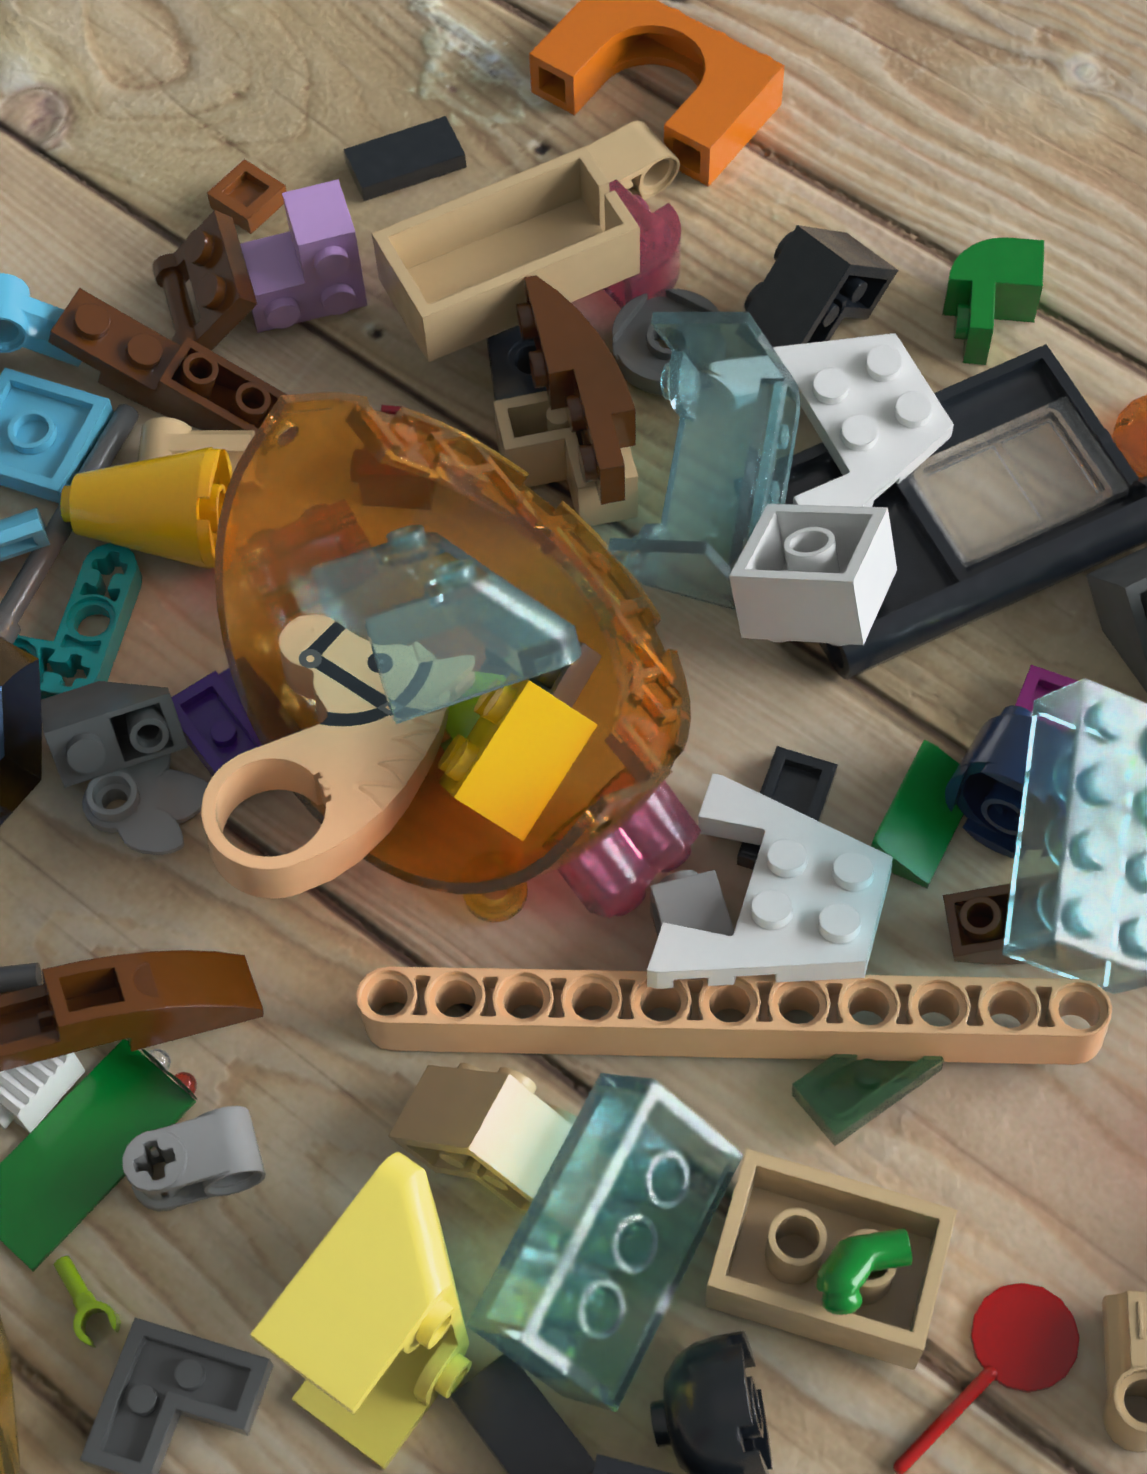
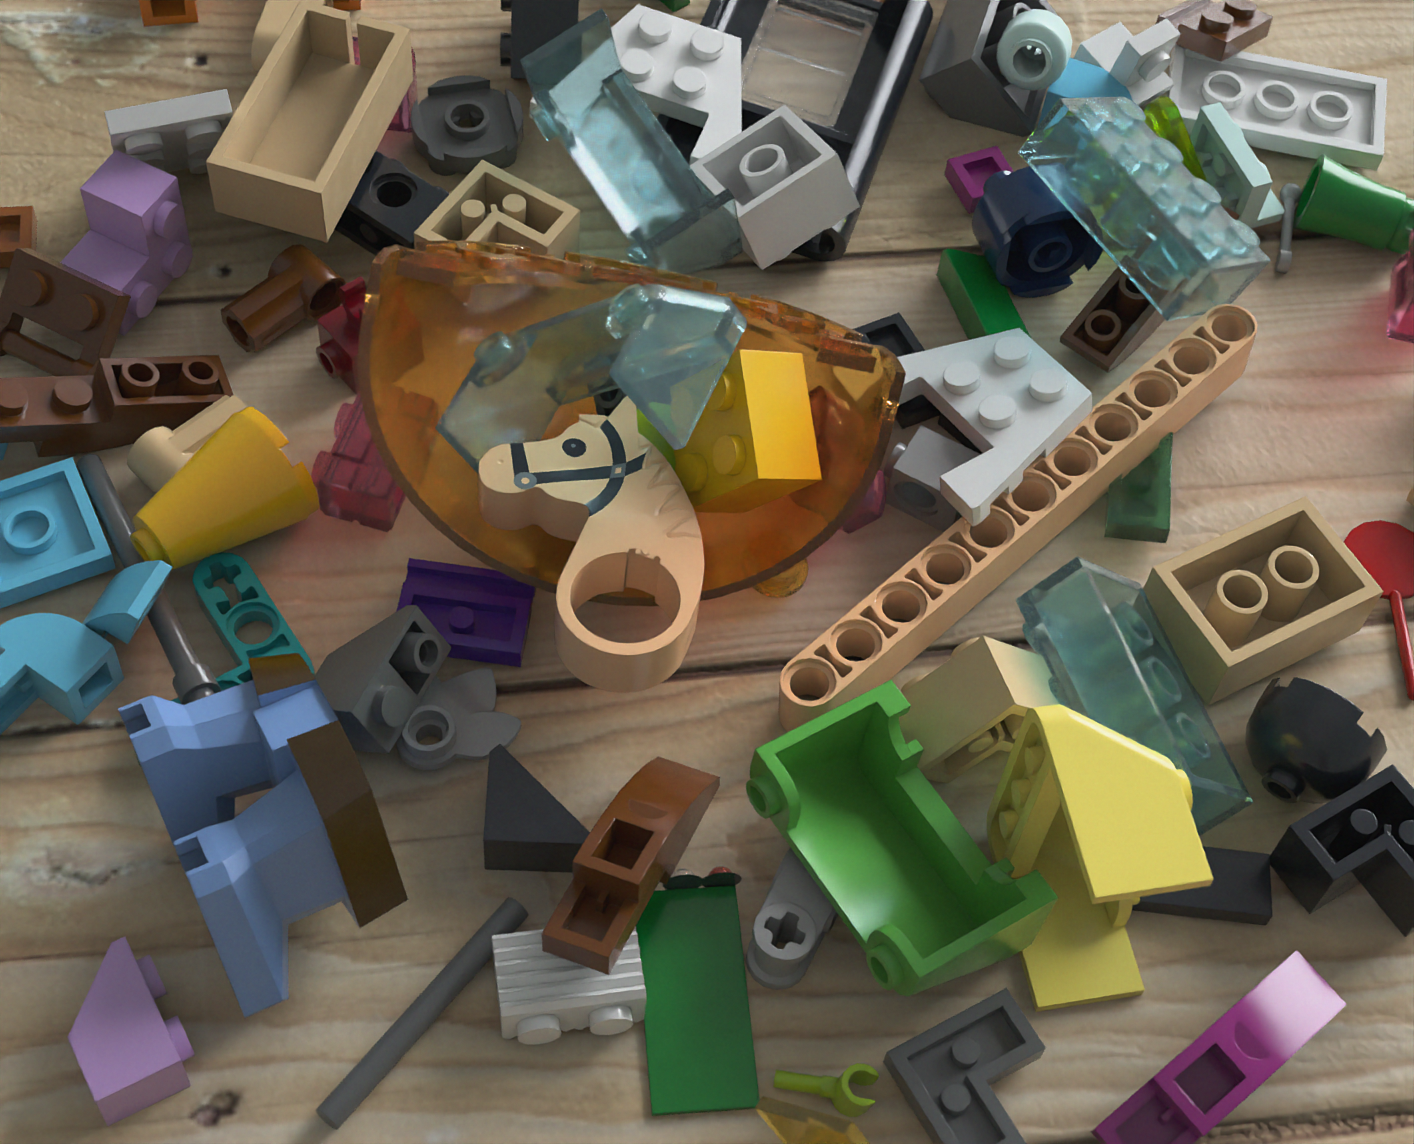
camera: 55 degrees left, 5 degrees down
black tile [343,116,467,201] -> none
reddish brown slope [516,275,636,505] -> none
green arm [816,1228,912,1315] -> none
none -> white plate [104,89,233,174]
none -> reddish brown piece [220,244,347,353]
none -> black slope [483,744,590,873]
none -> bright green windscreen [746,680,1058,997]

